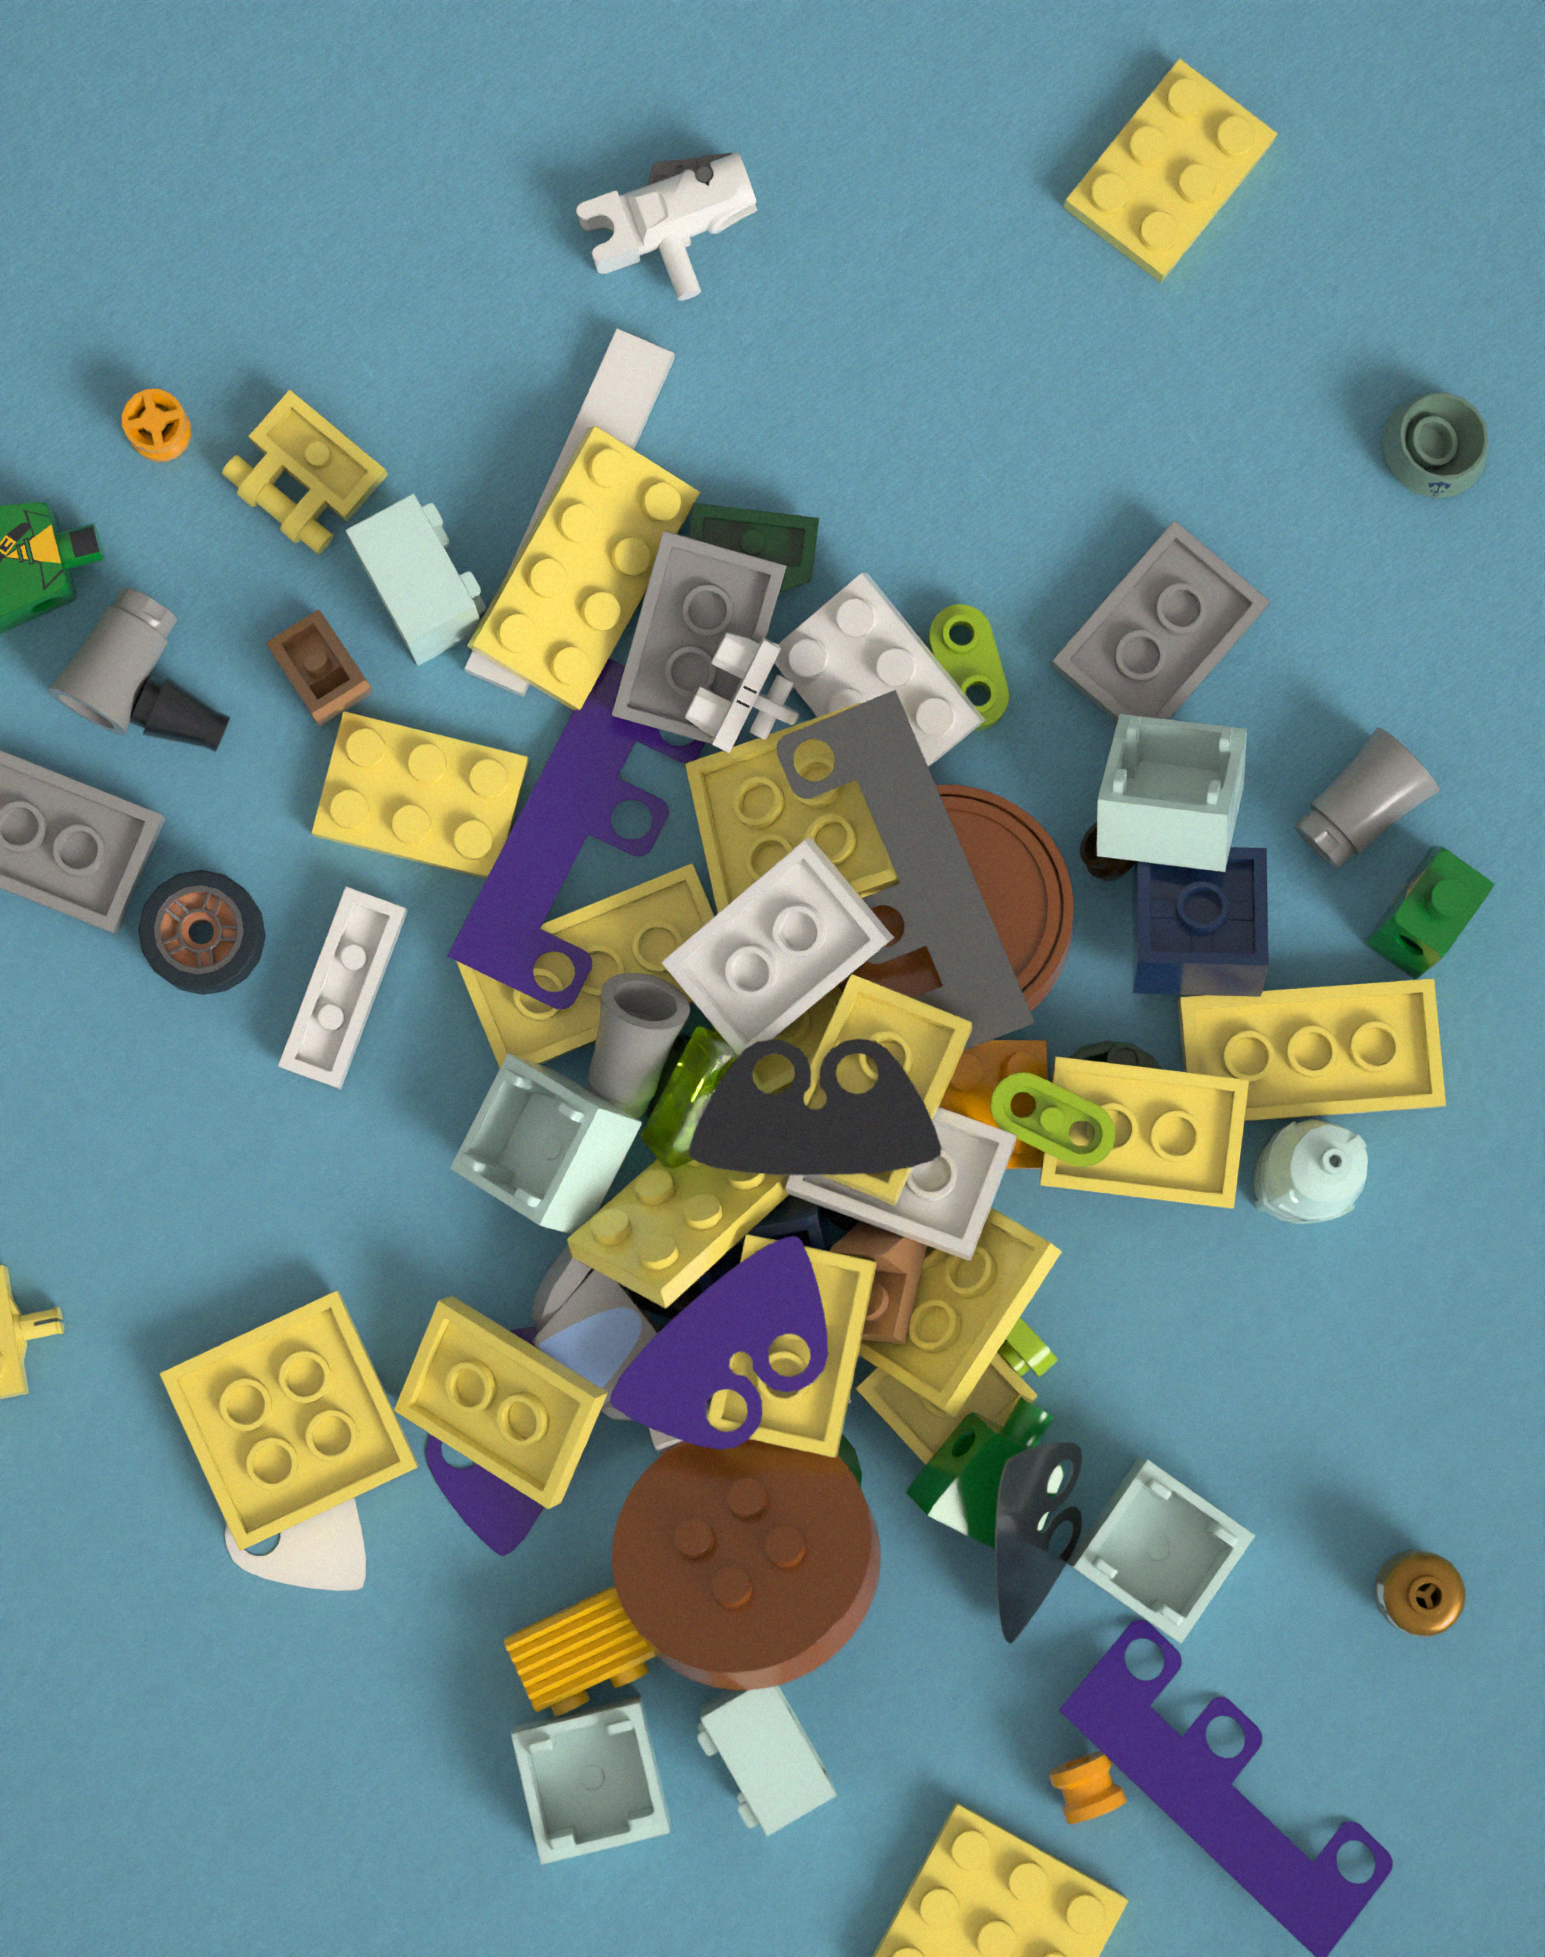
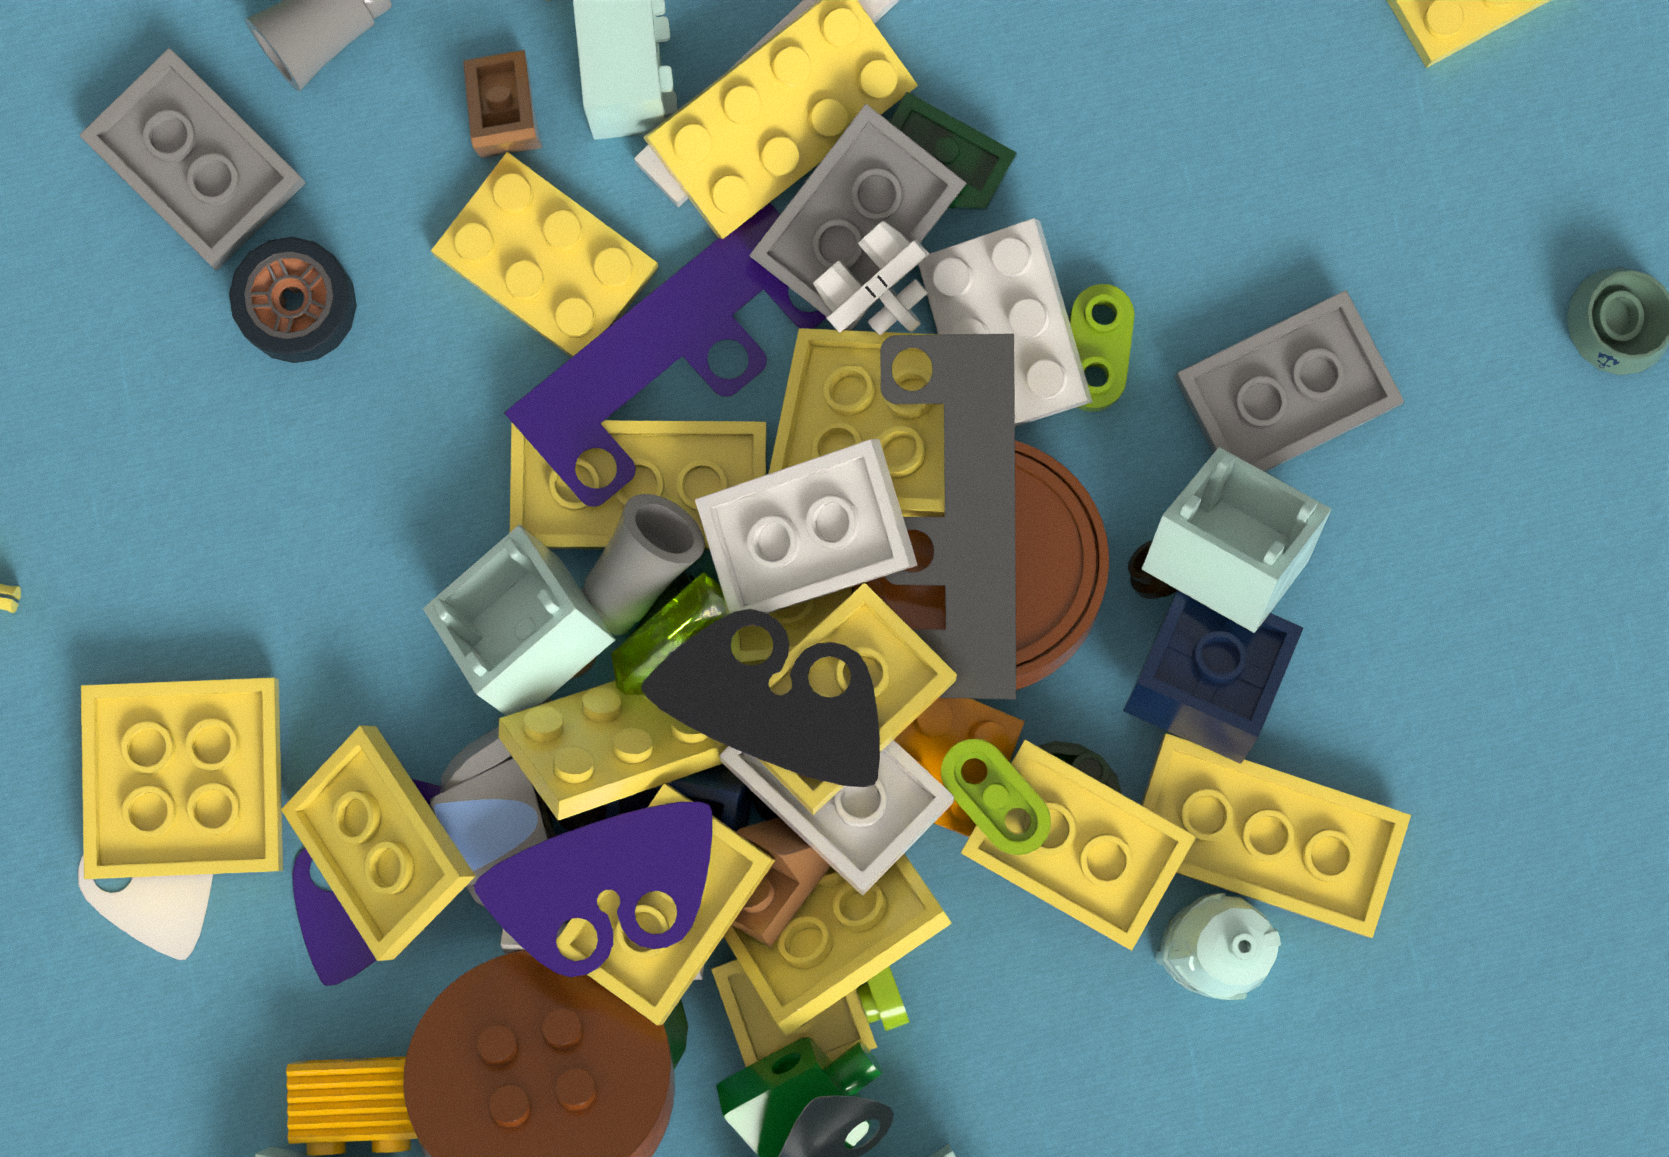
camera: 30 degrees right, 0 degrees up
black cone [130,676,230,752] -> none
white plate [278,887,408,1090] -> none
light grey plant [1294,727,1440,869] -> none
green torso [1364,846,1495,980] -> none

